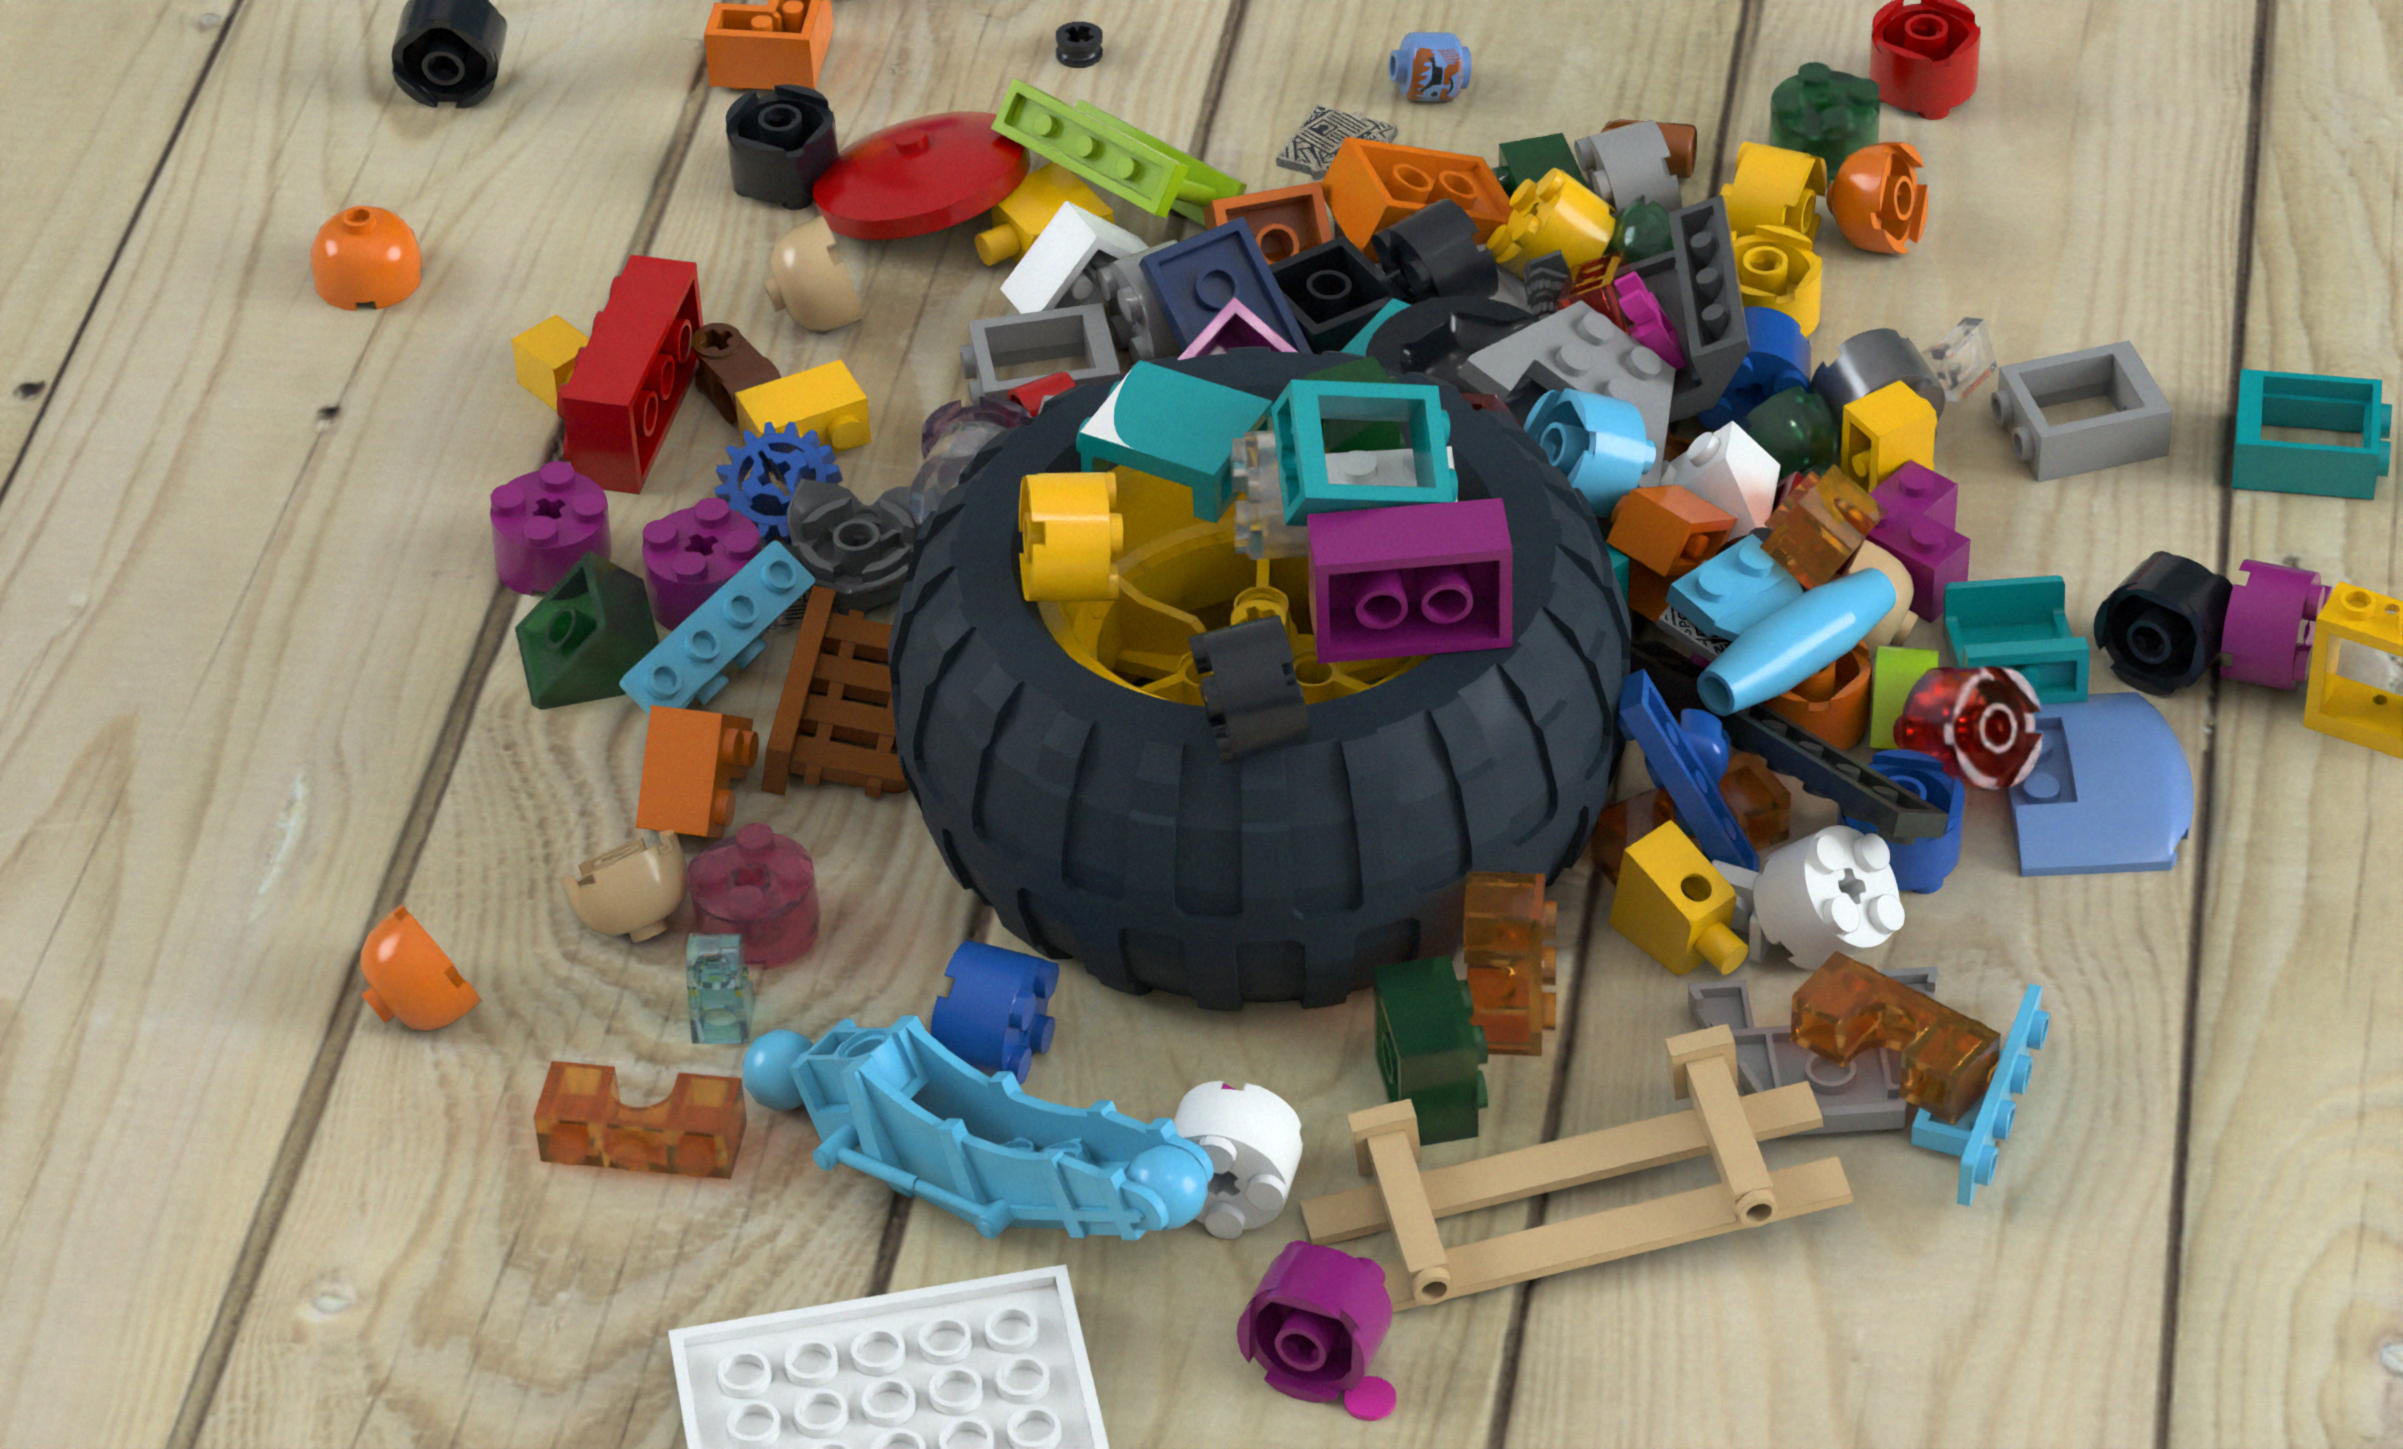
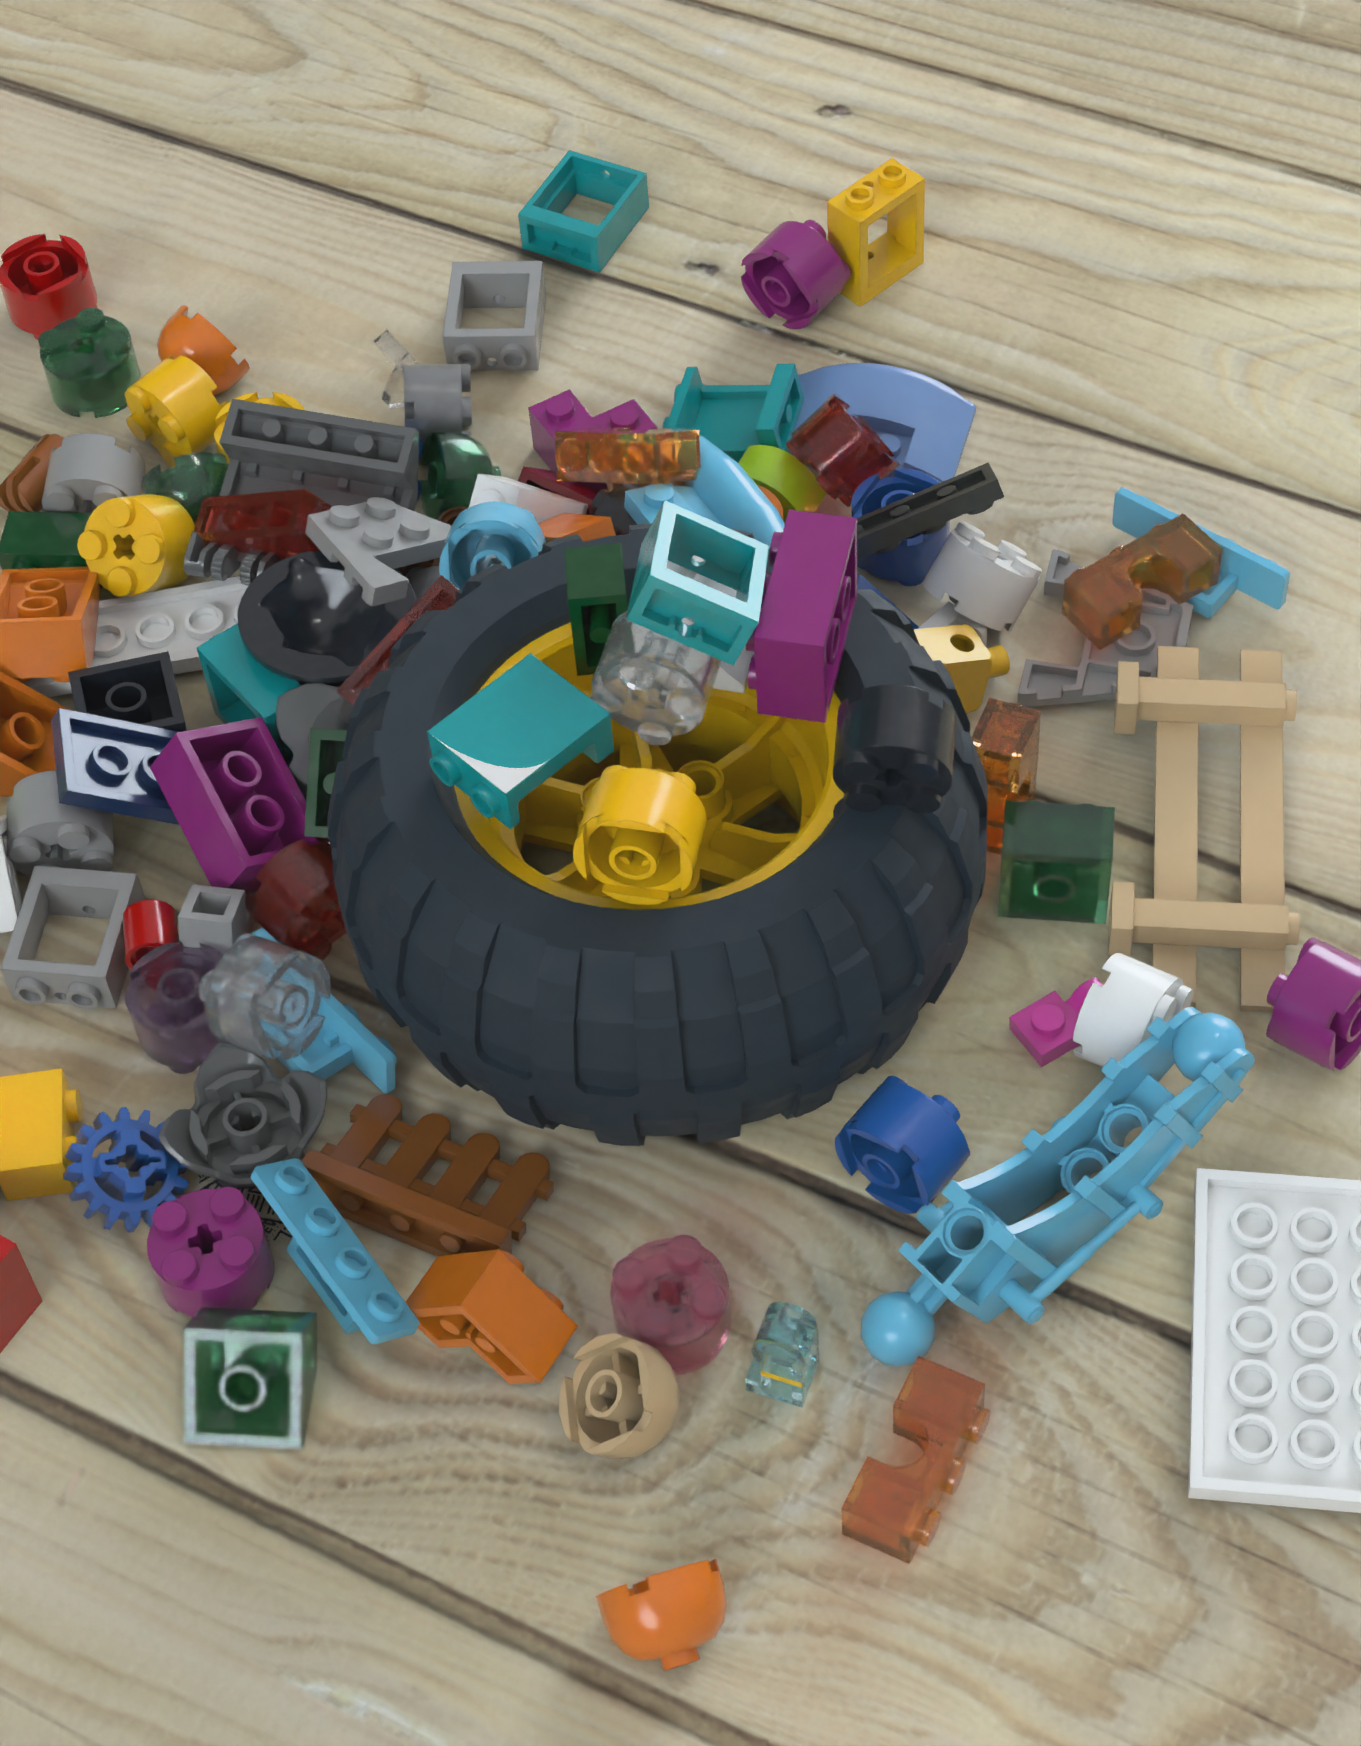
camera: 70 degrees left, 10 degrees up
magenta brick [490,461,612,597] -> none
black brick [1372,199,1499,305] -> none
dark pink plate [1614,271,1686,371] -> none
yellow brick [1839,380,1937,507] -> none
black brick [2094,551,2233,696] -> none

